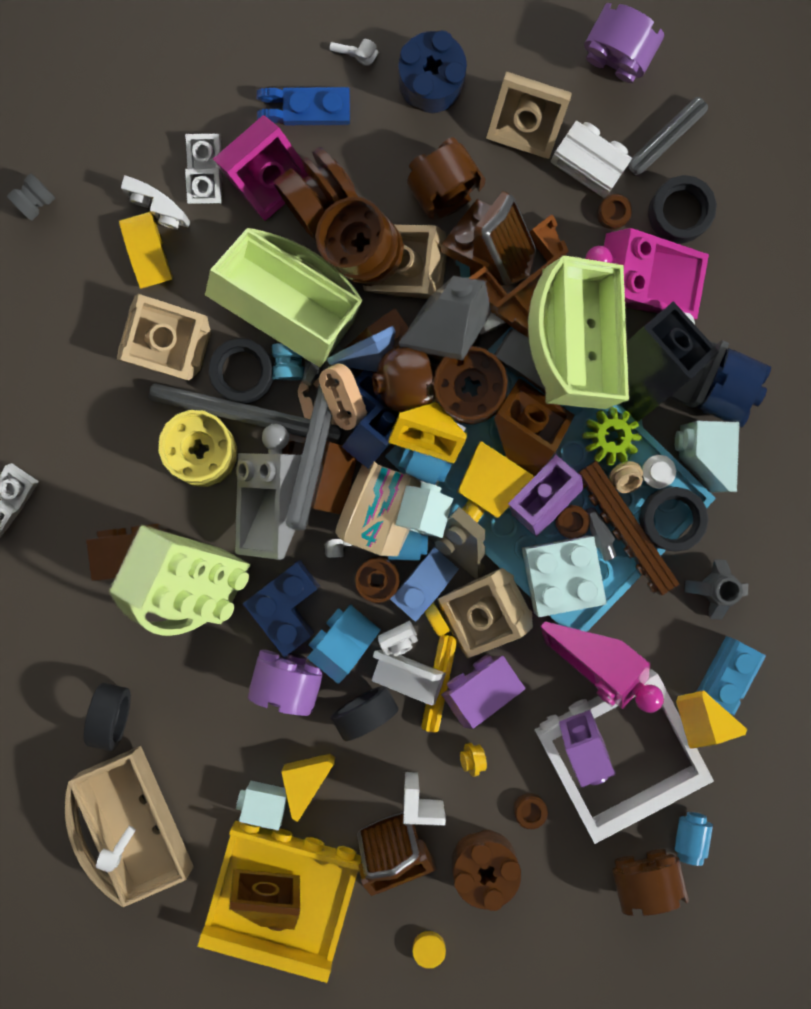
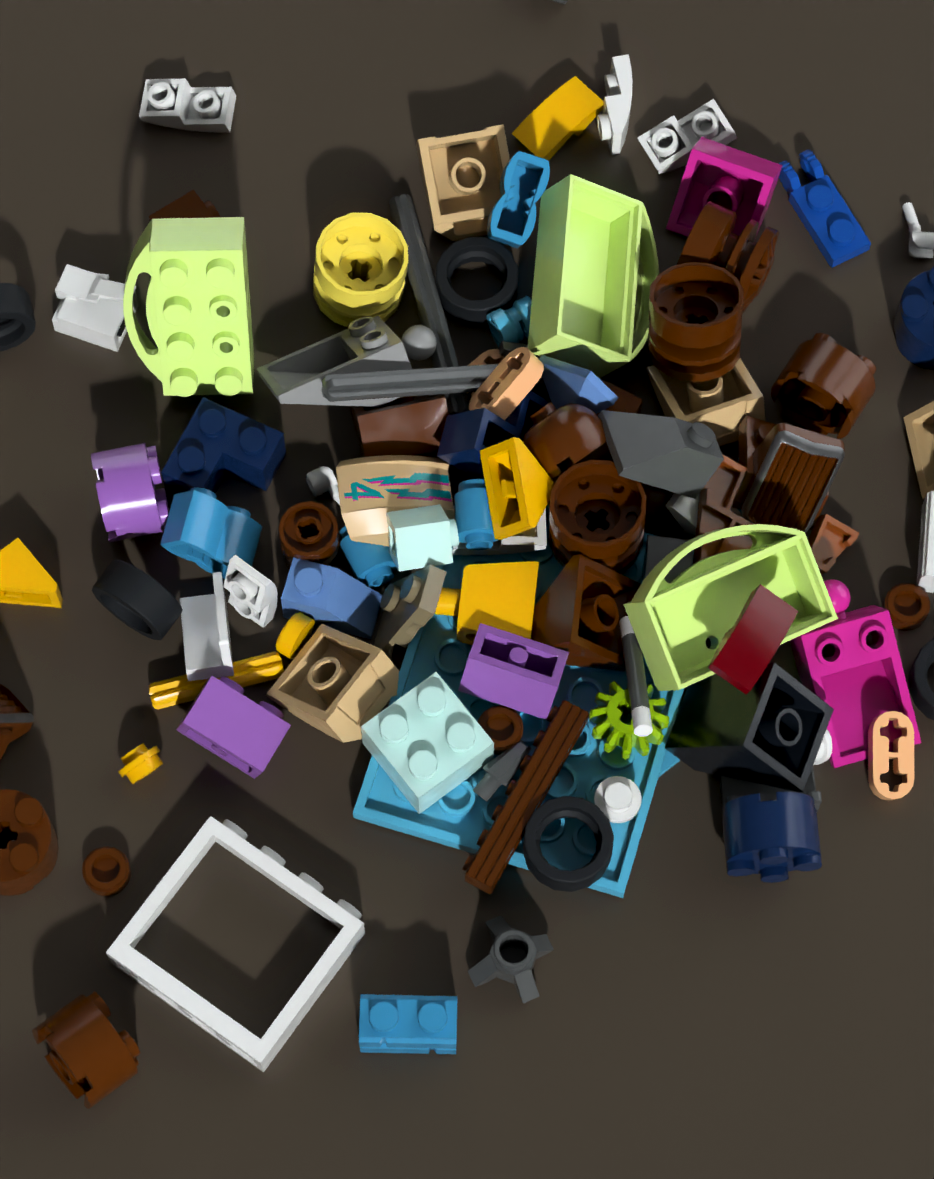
camera: 60 degrees right, 20 degrees down
white panel [404,772,446,825] -> none
dark pink slope [541,622,664,713] -> none
medium lavender brick [559,709,615,787] -> none
tan plate [609,461,643,493] -> none
dark azure brick [674,812,713,866] -> none
light aqua slope [675,421,739,492] -> none
yellow slope [676,690,747,749] -> none
none -> white piece [52,264,139,352]
none -> dark azure brick [487,151,550,248]
none -> dark grey bar [619,616,653,737]
none -> dark red slope [707,584,798,694]
none -> light nougat beam [868,711,915,801]

